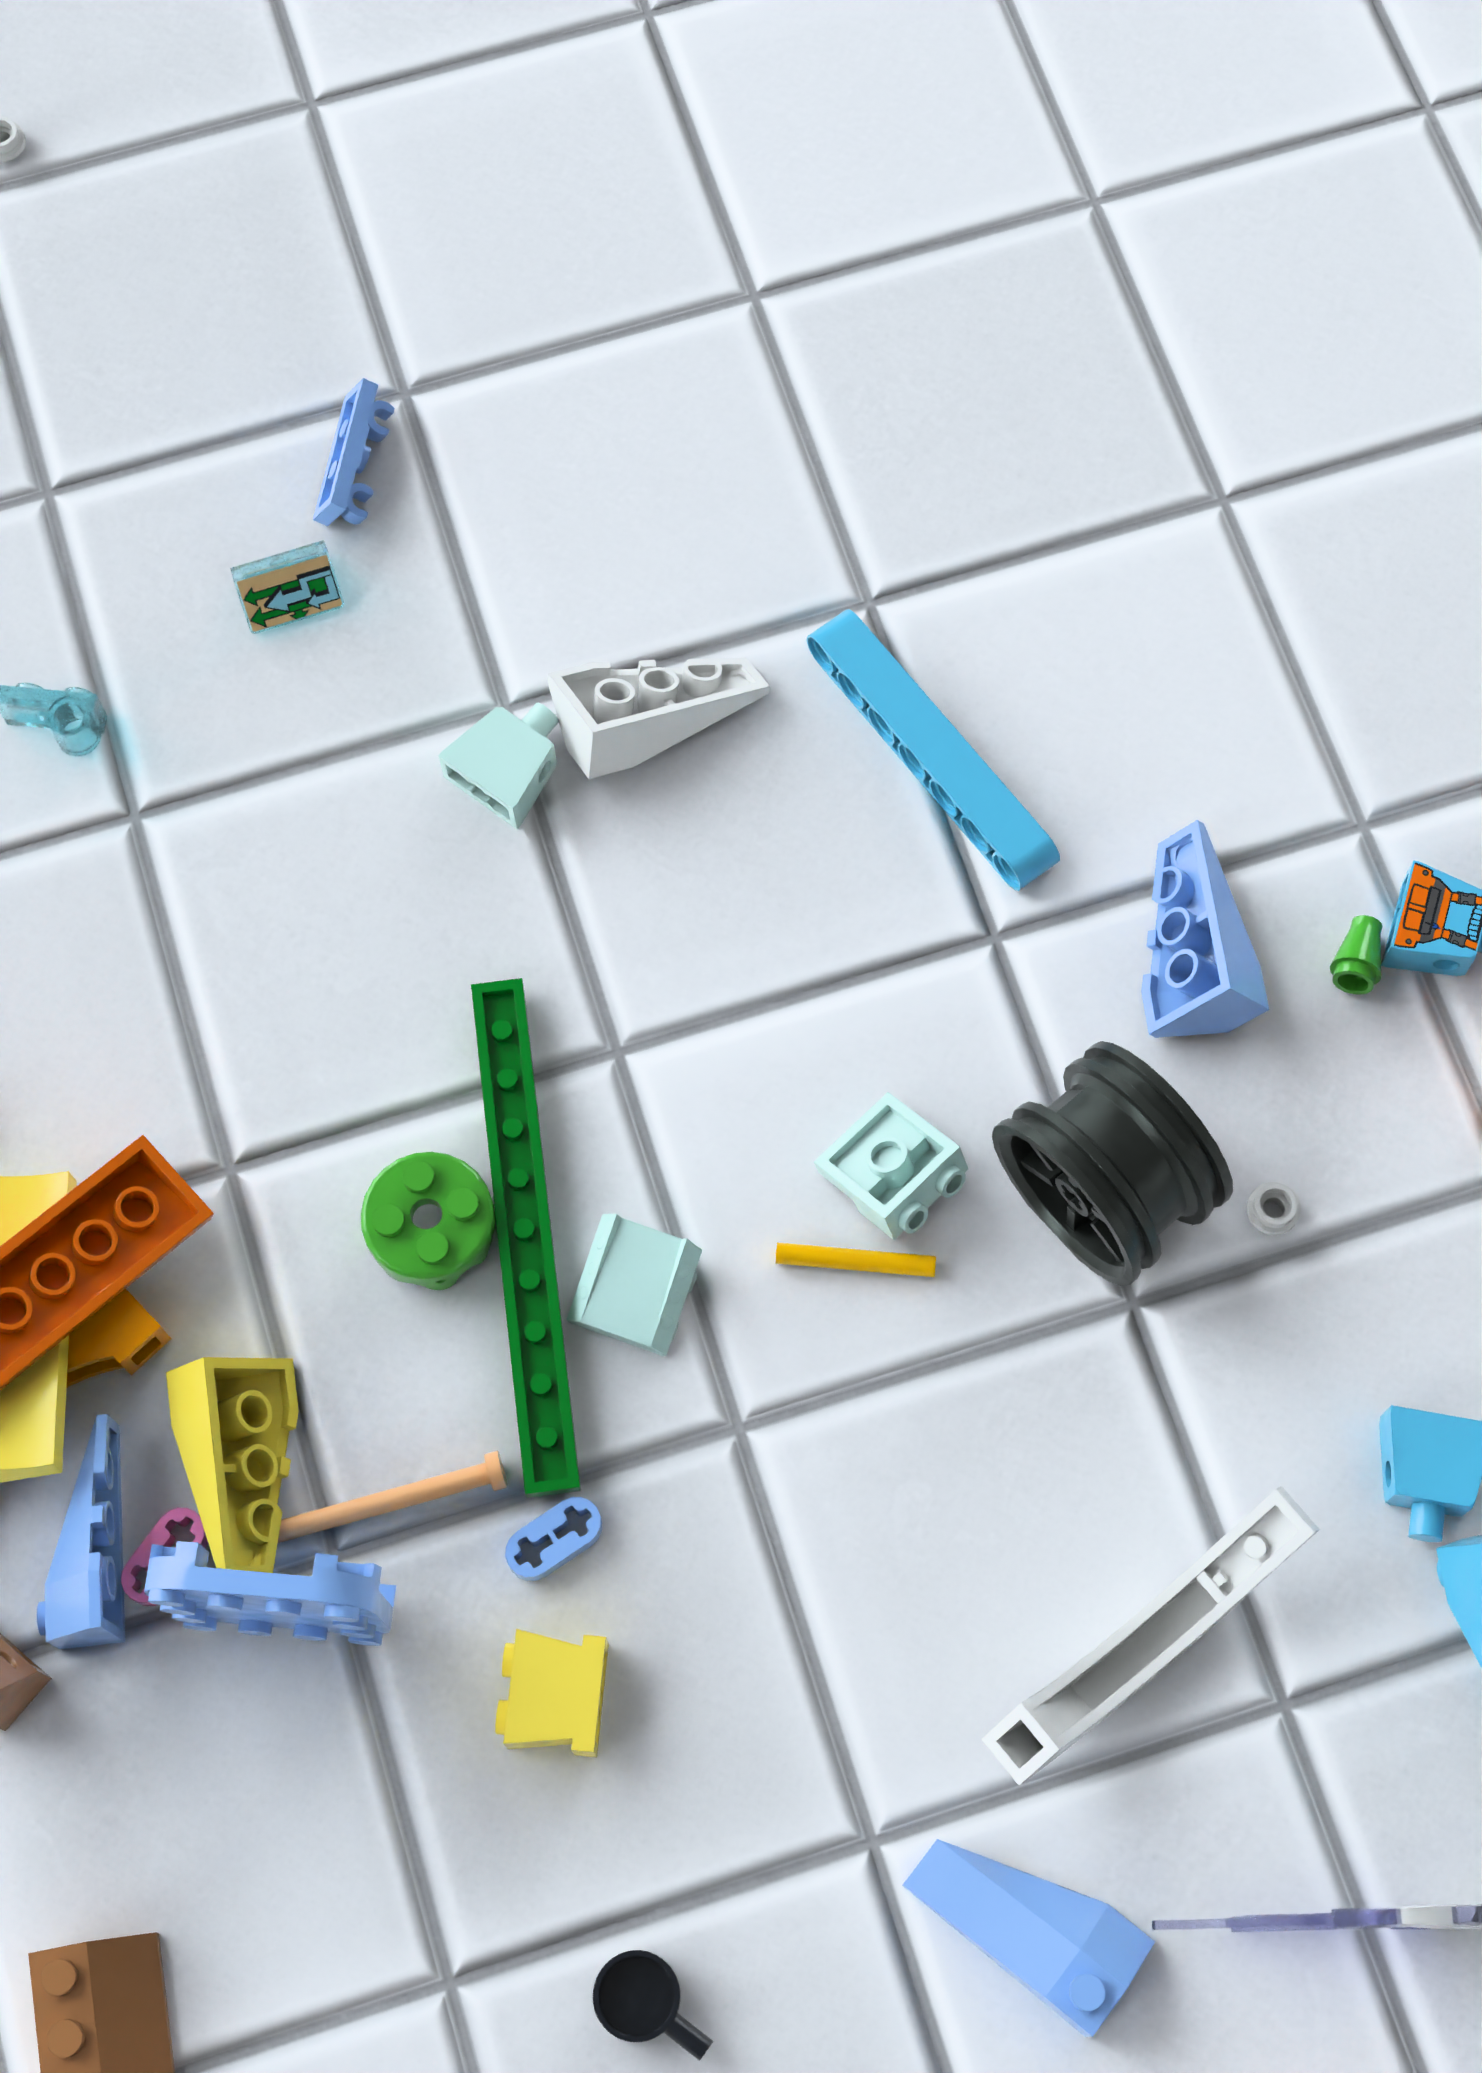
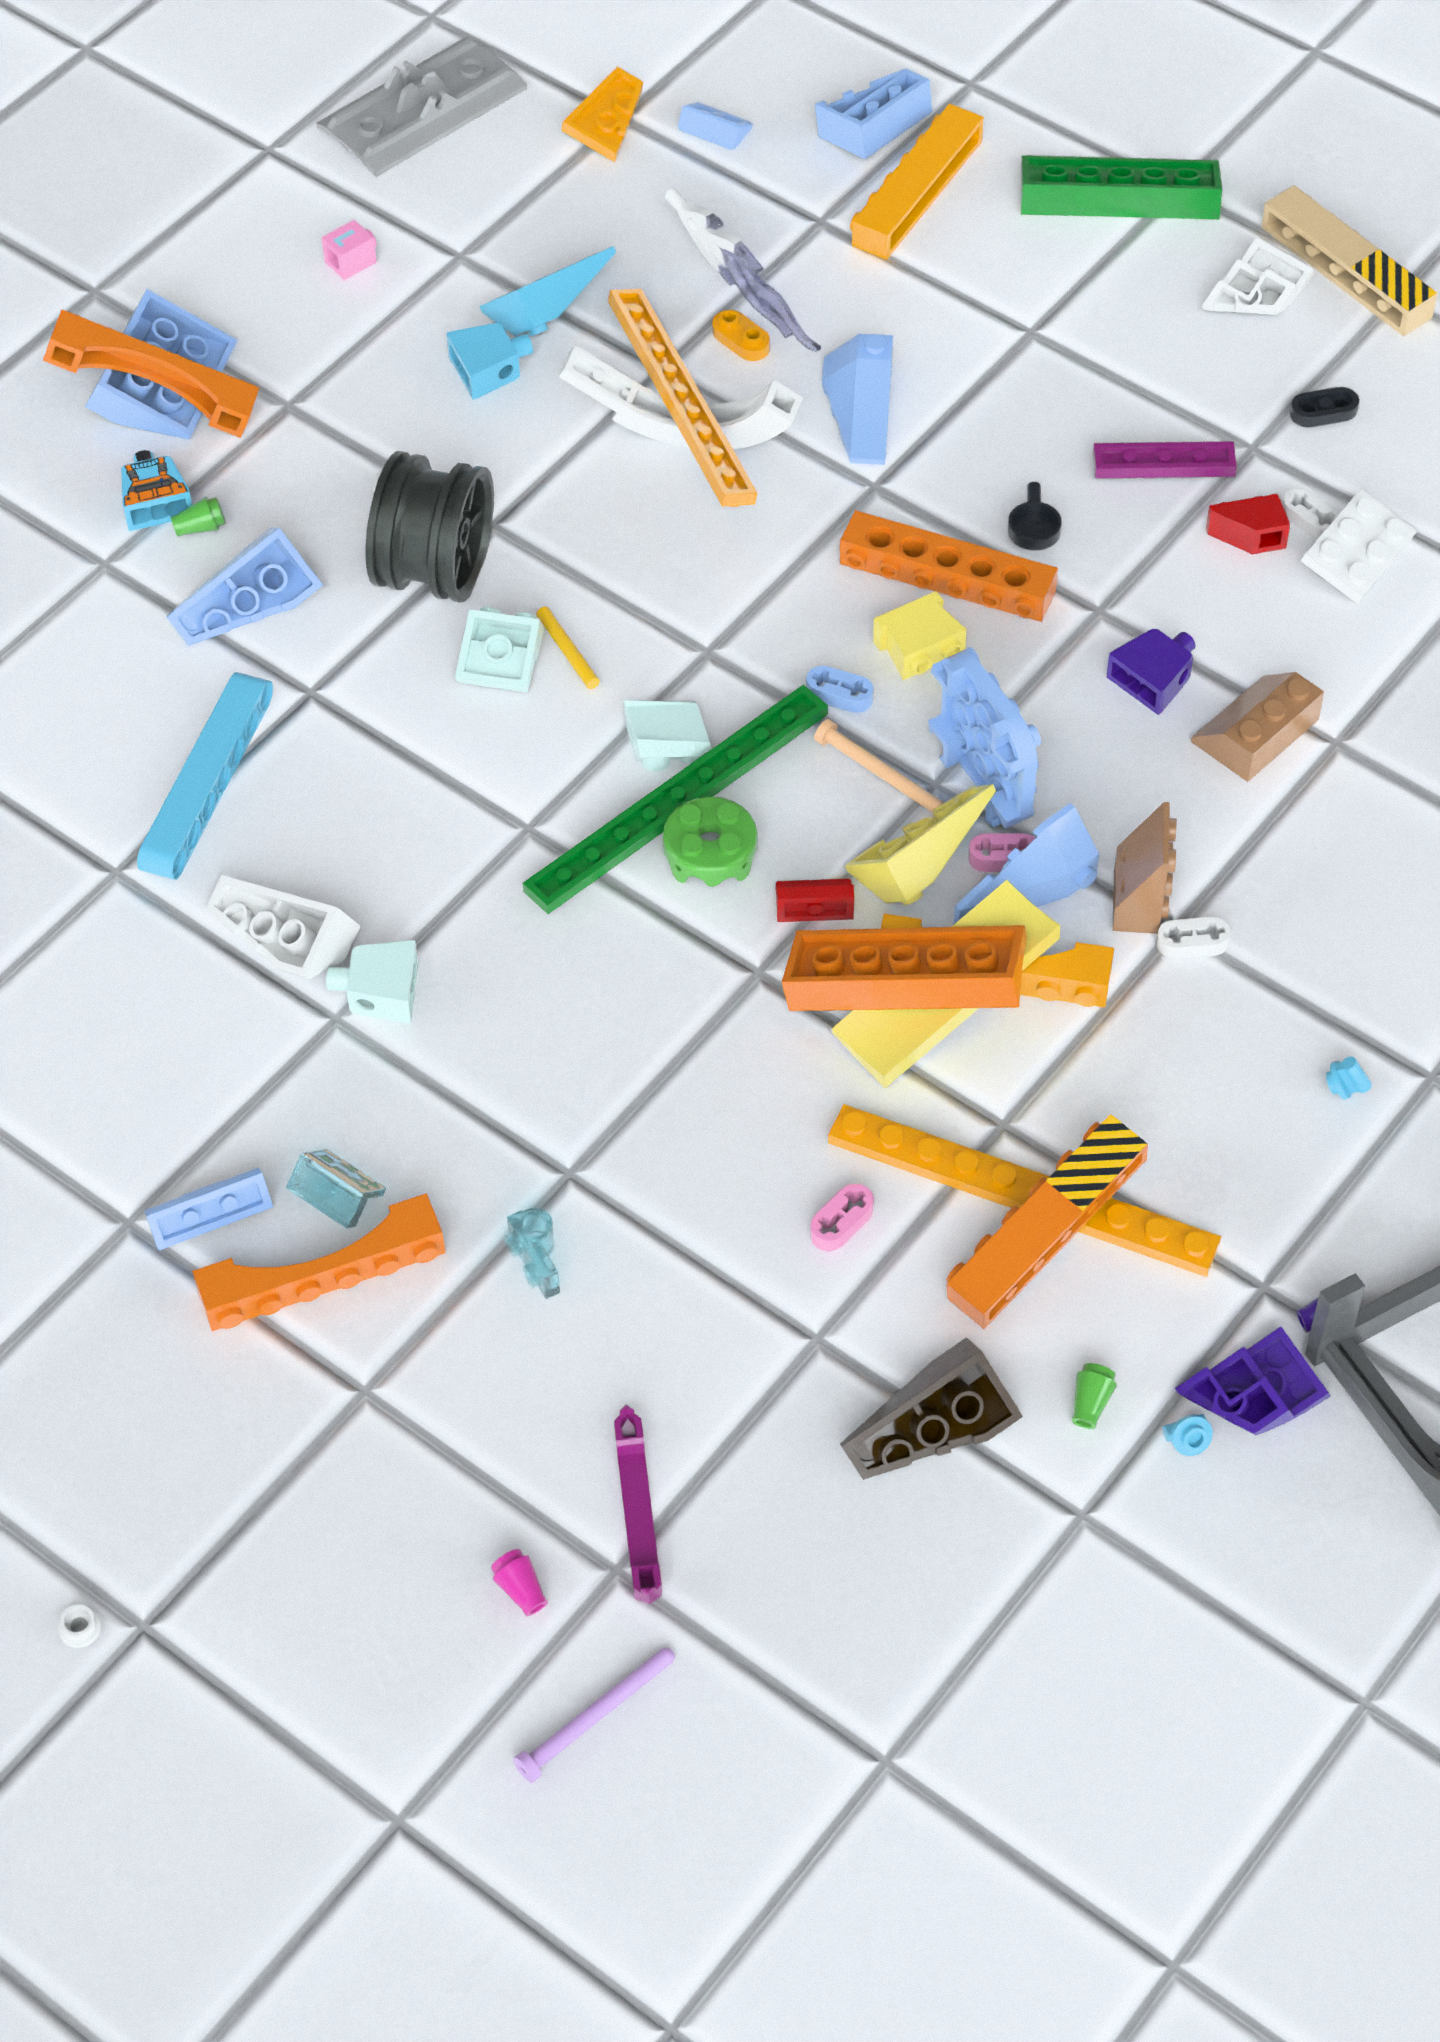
camera: 125 degrees left, 15 degrees down
none -> orange arch [192,1193,445,1331]
none -> light orange plate [608,288,758,507]
none -> light orange plate [712,310,770,361]
none -> red panel [776,879,854,922]
none -> orange brick [840,510,1058,622]
none -> dark purple torso [1106,629,1196,715]

